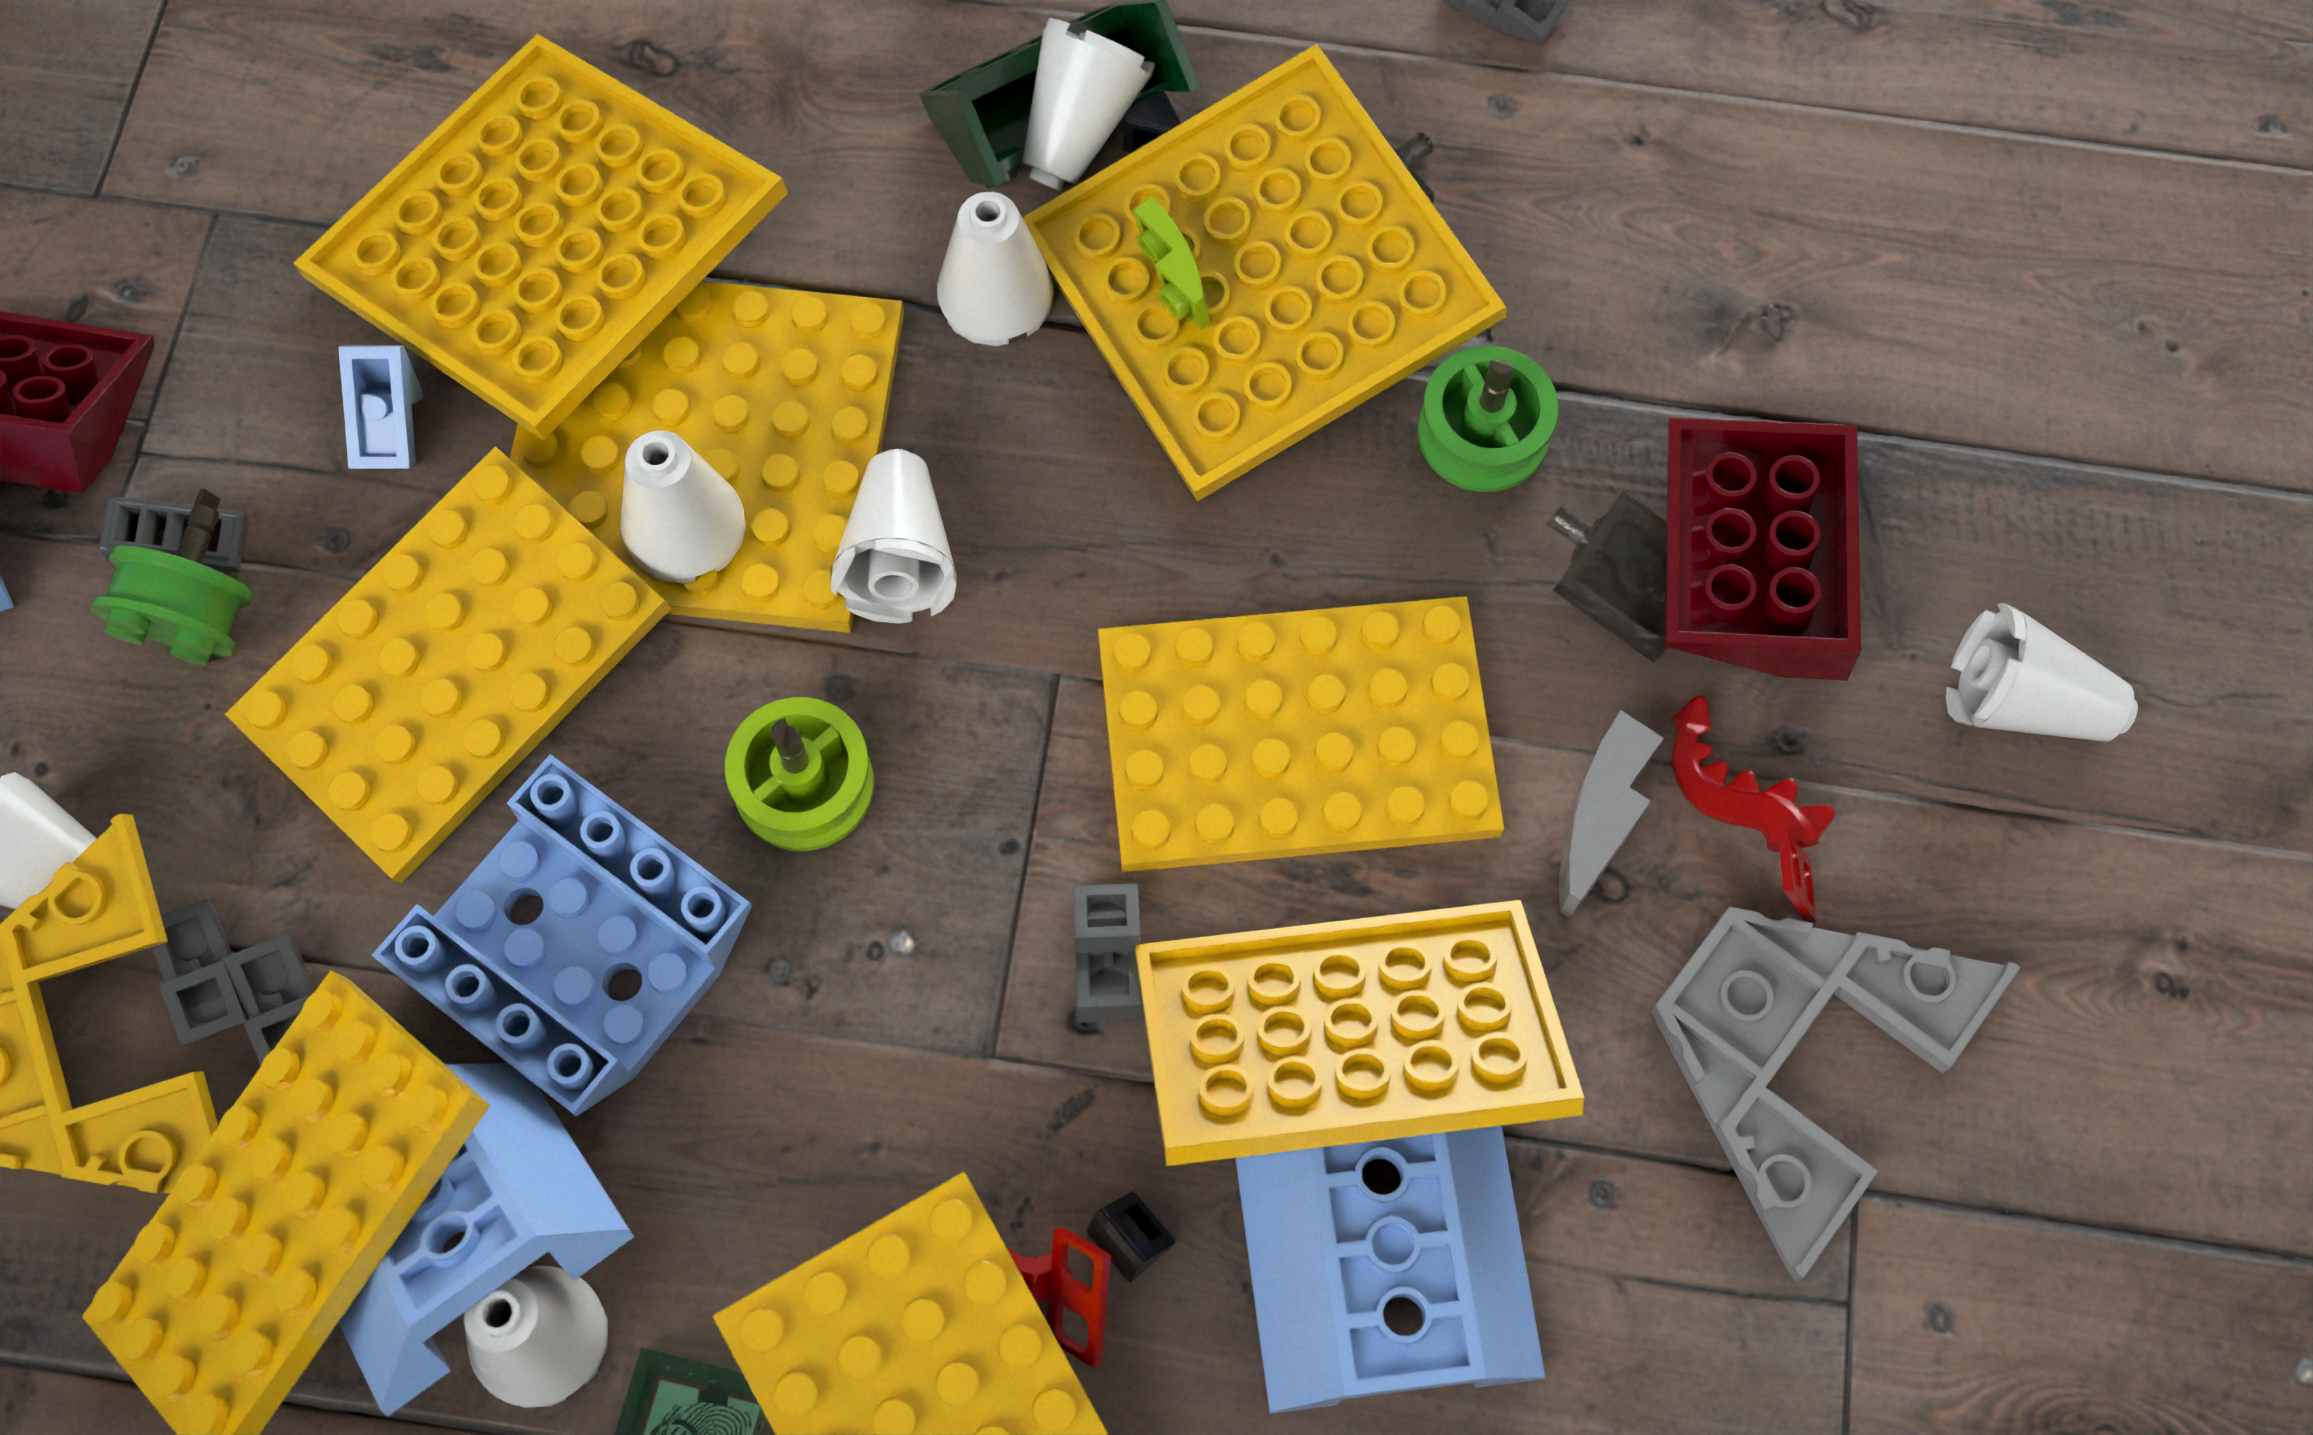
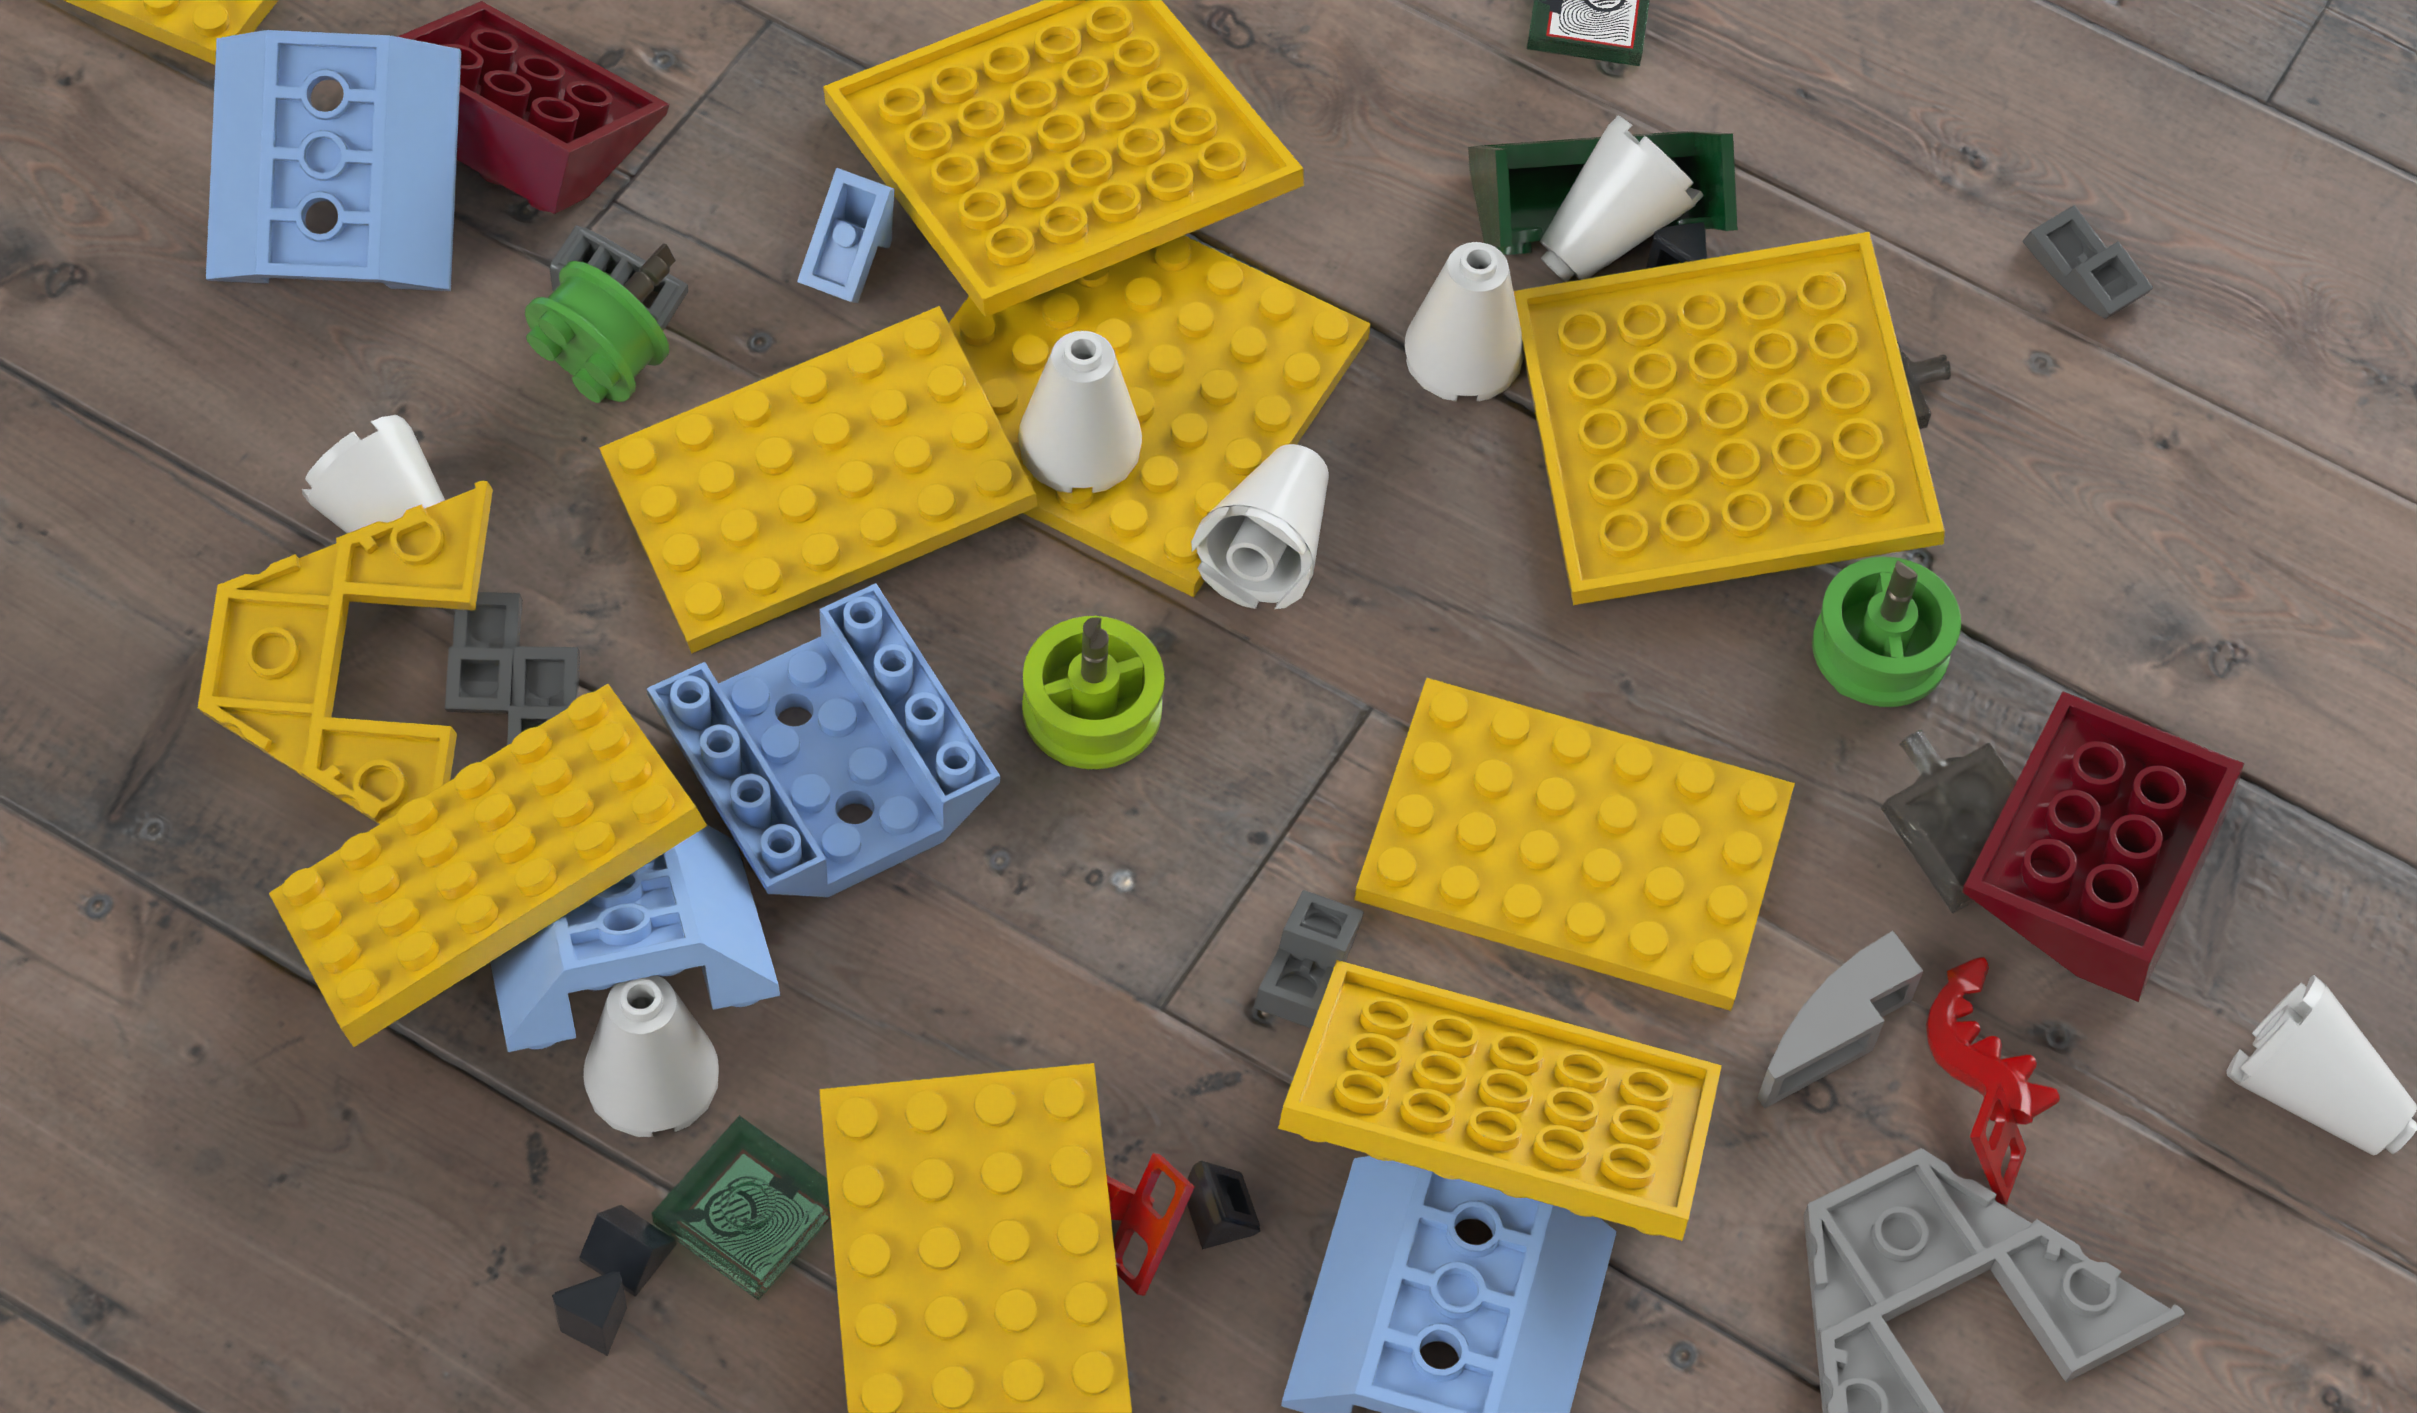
camera: 20 degrees right, 10 degrees down
lime slope [1133,196,1210,331] -> none

